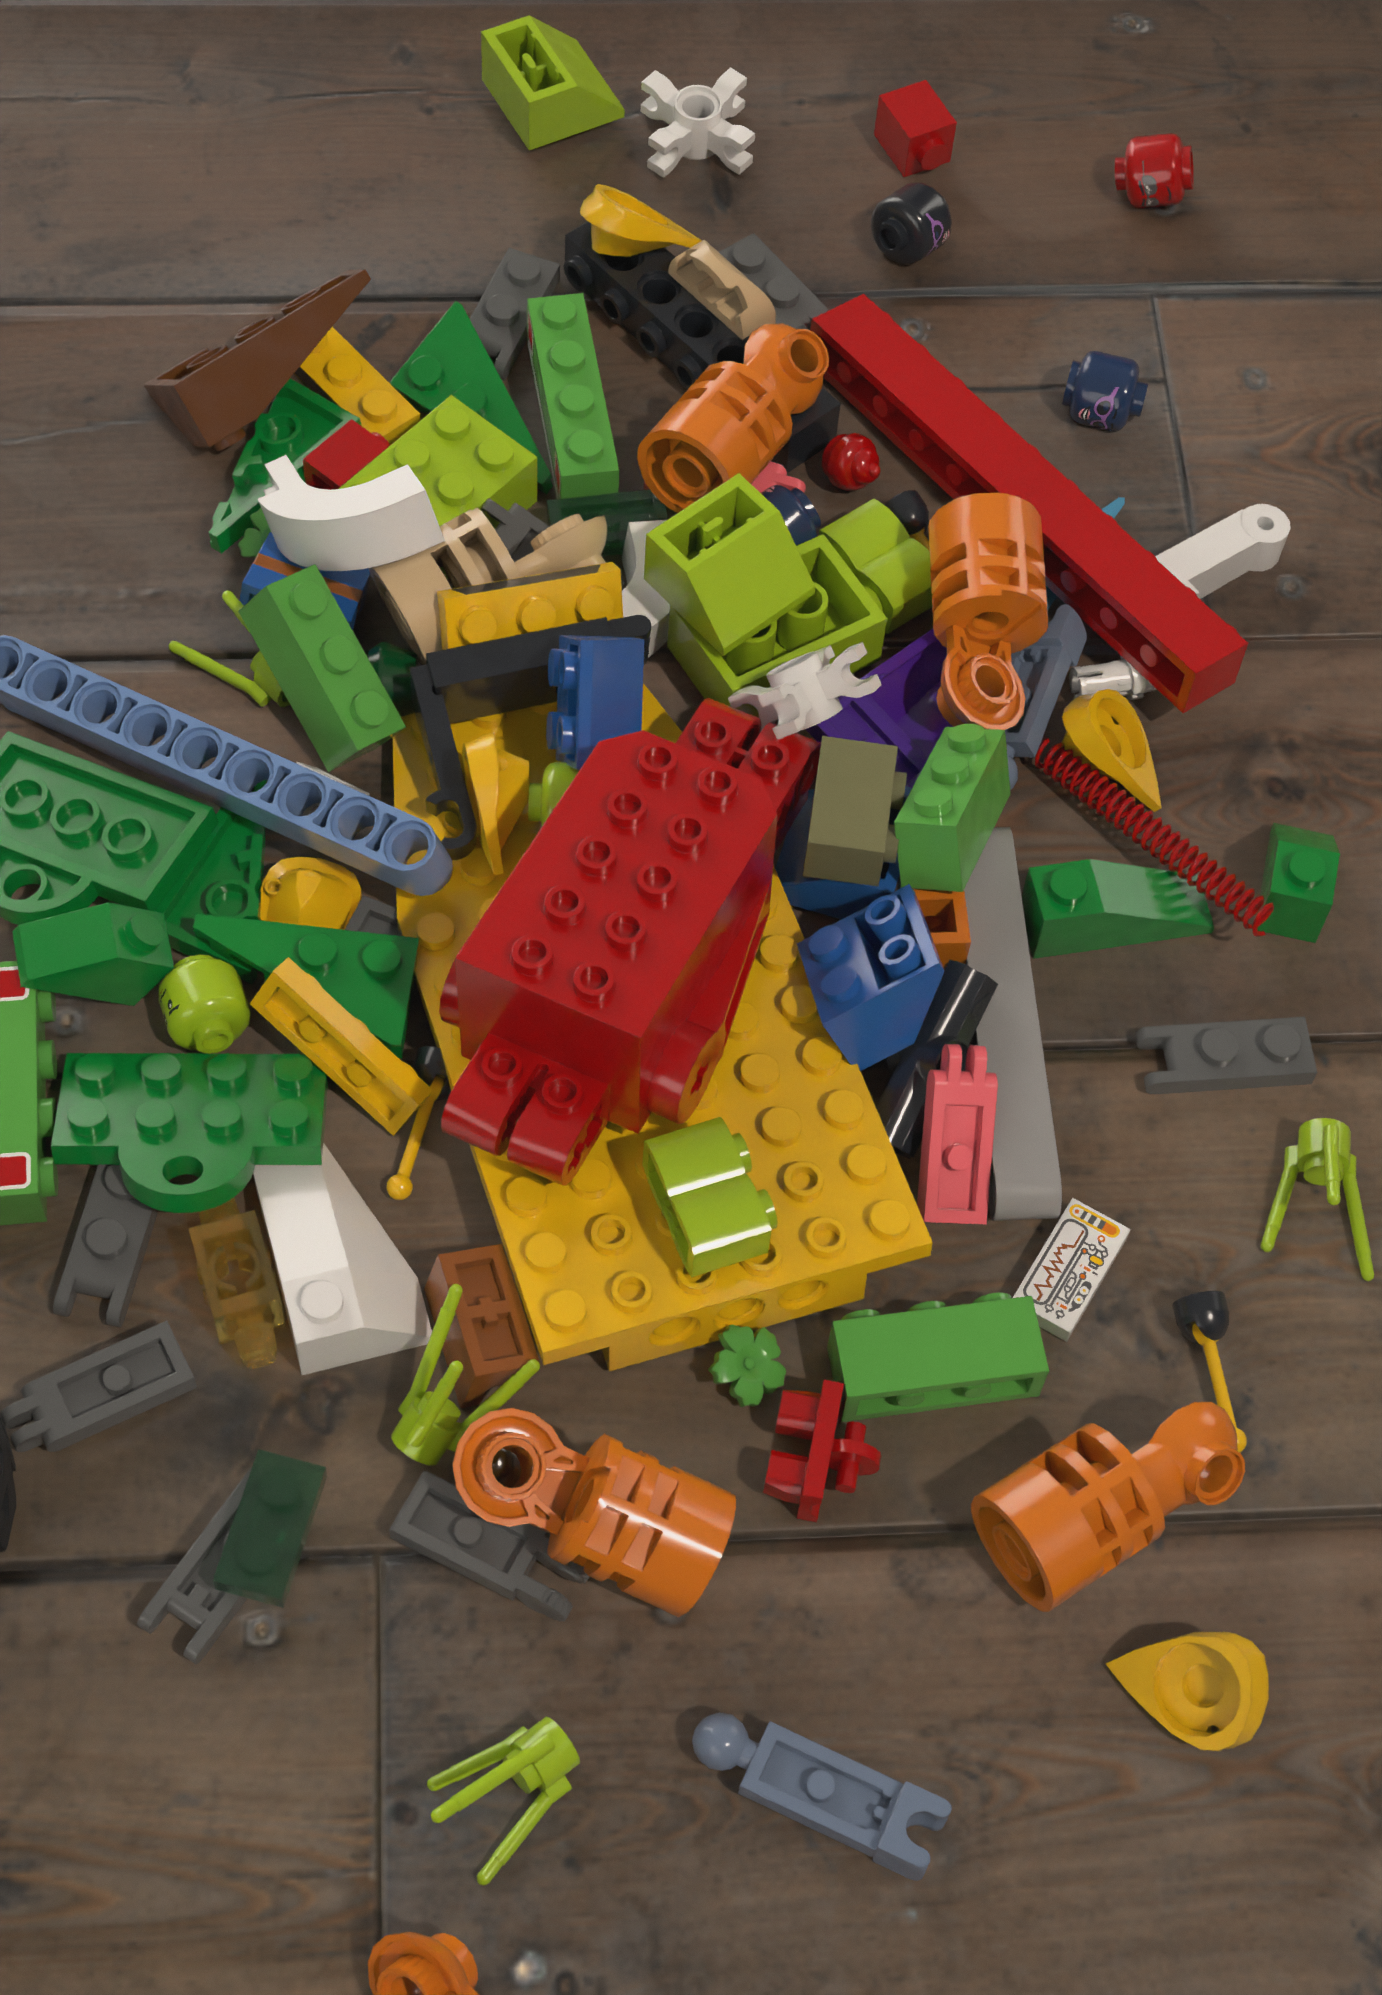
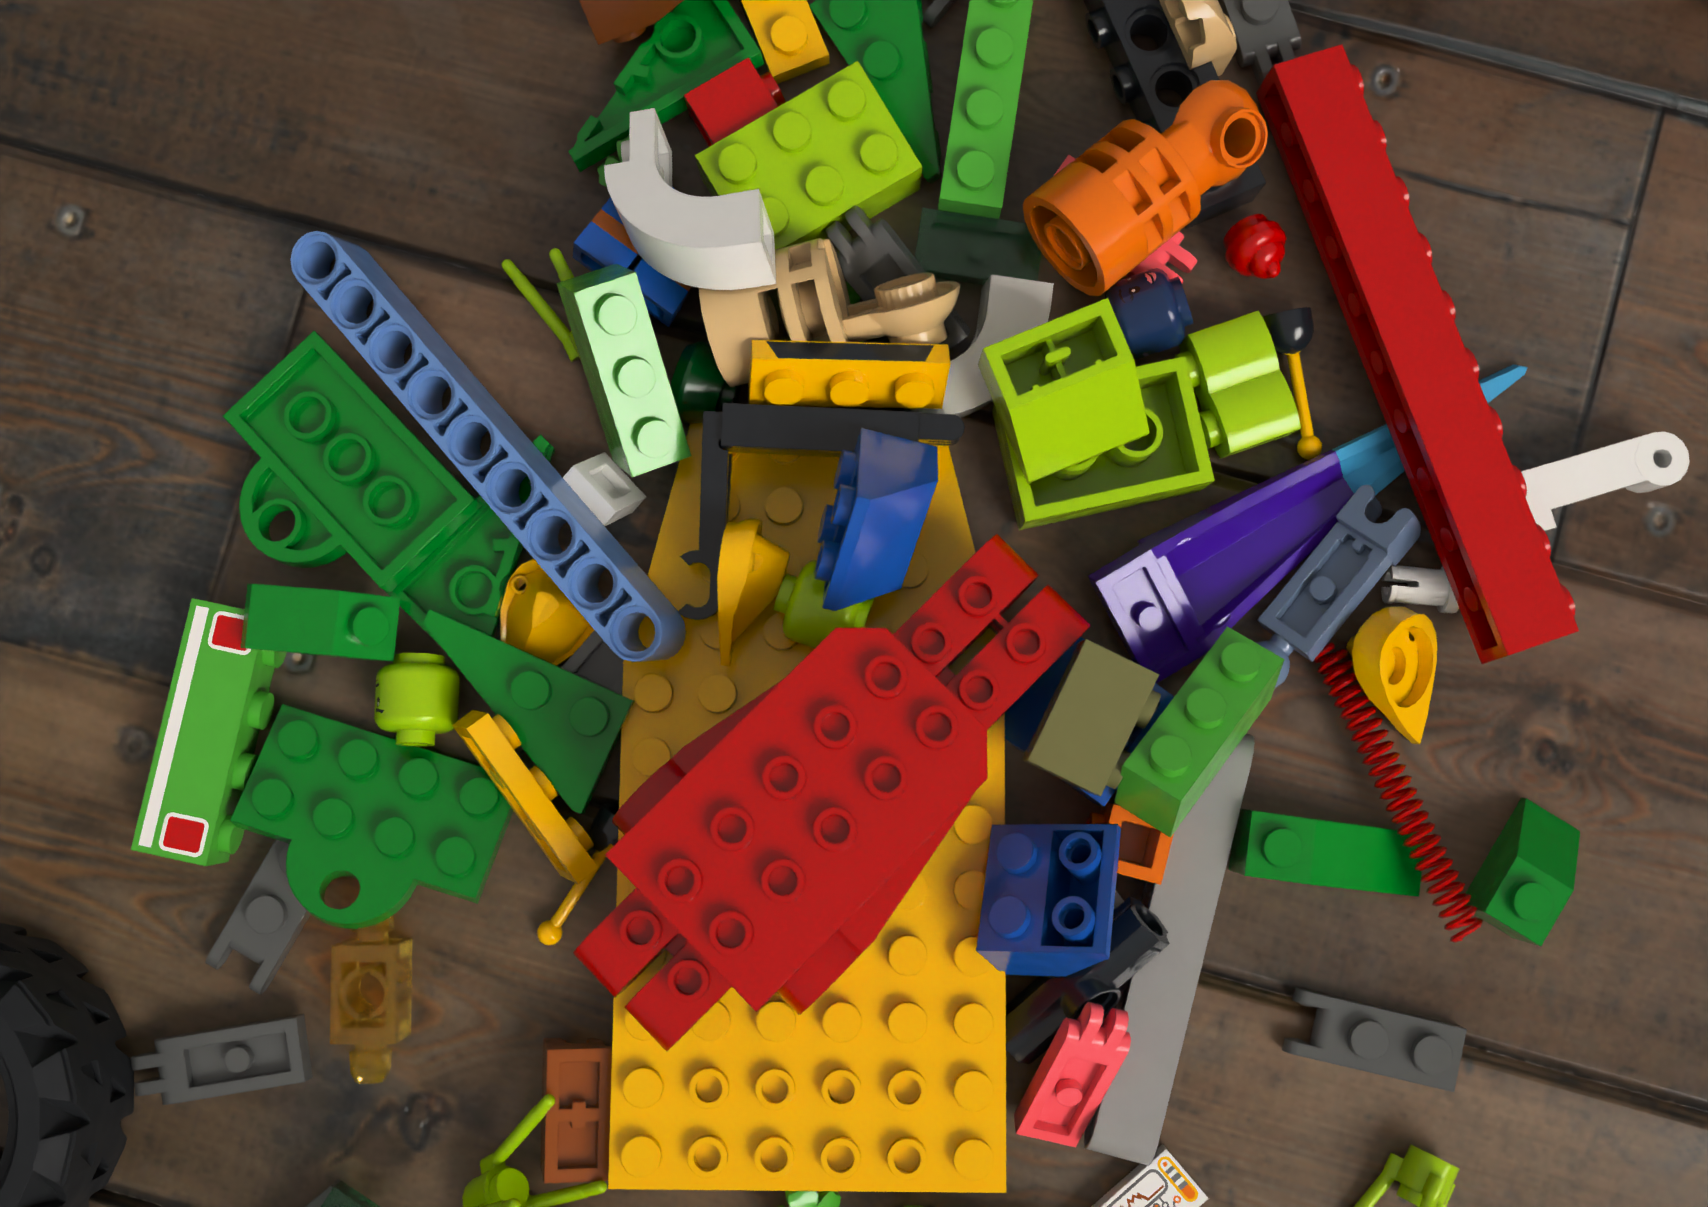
camera: 25 degrees right, 25 degrees up
white wedge [253,1143,432,1375] -> none
lime brick [642,1117,778,1278] -> none
white pin [728,642,882,740] -> none
orange cylinder [928,493,1048,730] -> none
dark blue head [1062,351,1148,431] -> none

